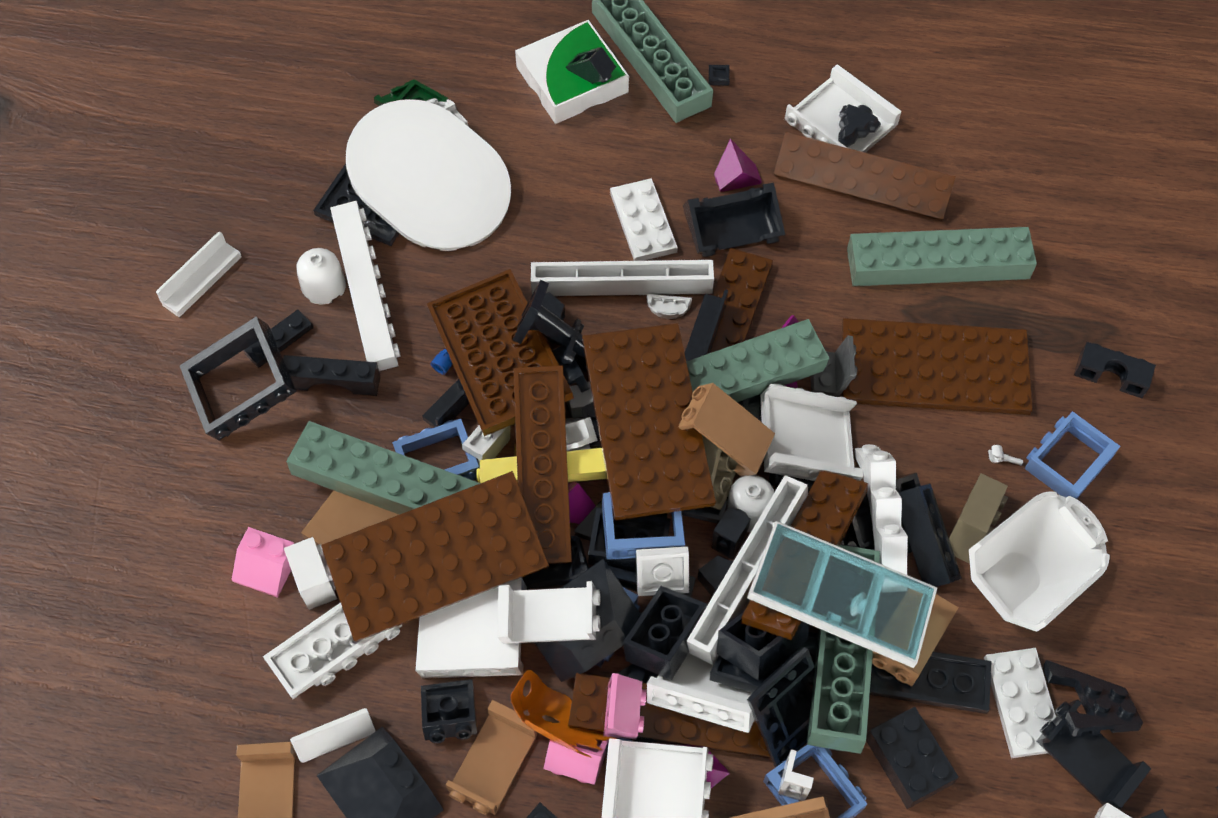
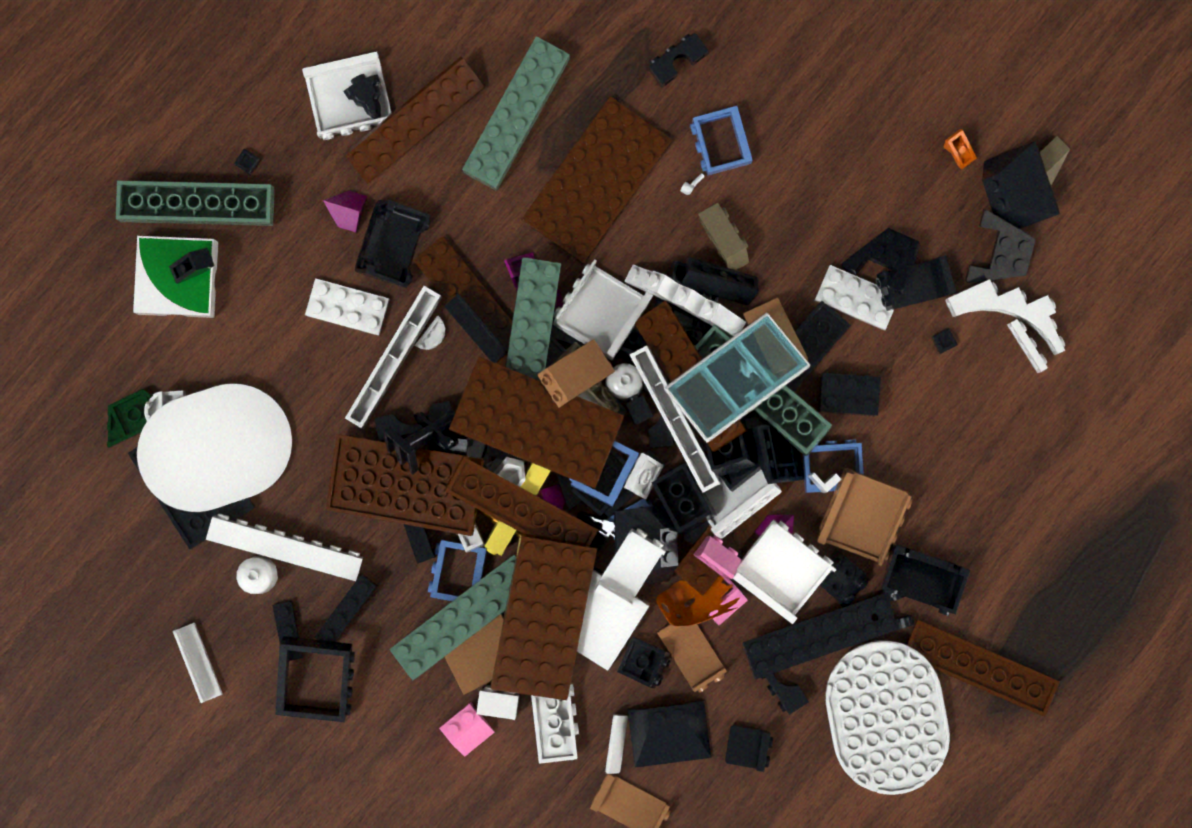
camera: 60 degrees left, 25 degrees up
blue hose [430,349,453,375] -> none
dark grey bracket [810,335,857,397] -> none
white windscreen [969,492,1110,632] -> none

